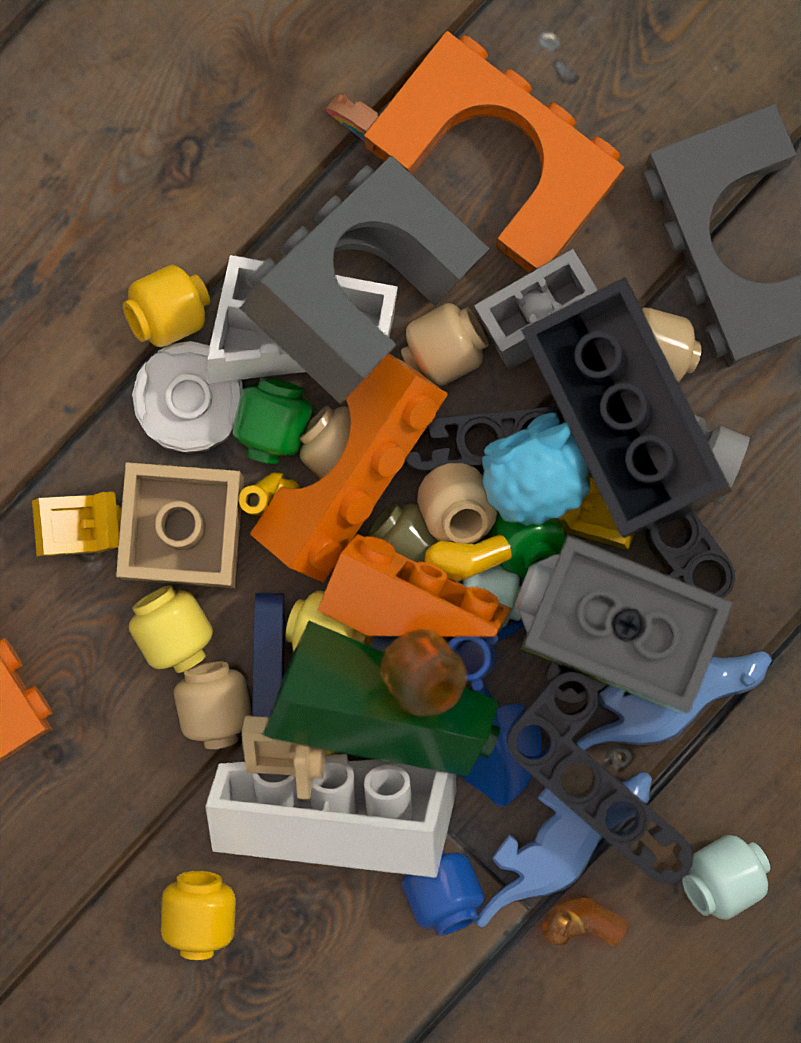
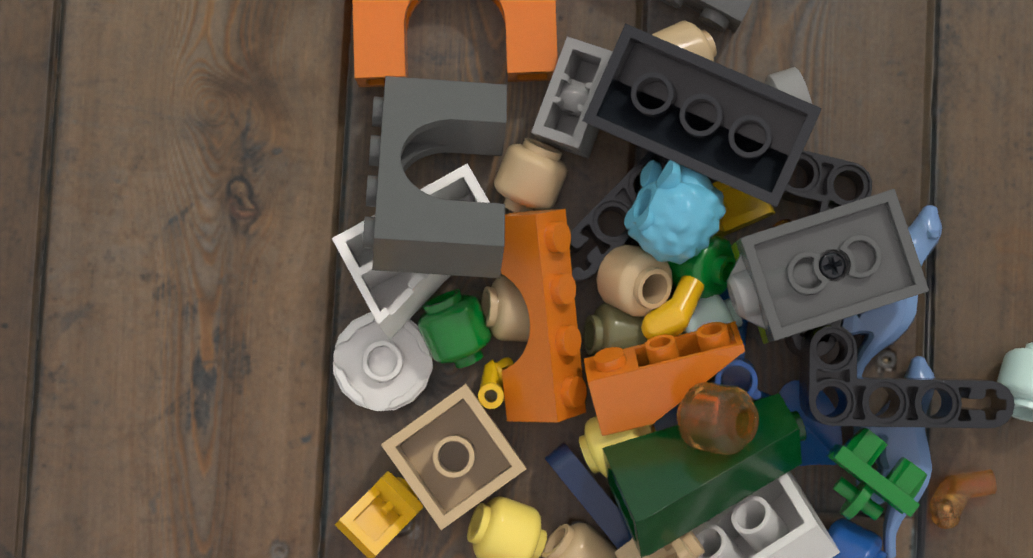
camera: 40 degrees left, 0 degrees up
yellow head [123,265,210,348] -> none
nougat tile [324,93,378,141] -> none
none -> green hips [827,427,927,521]

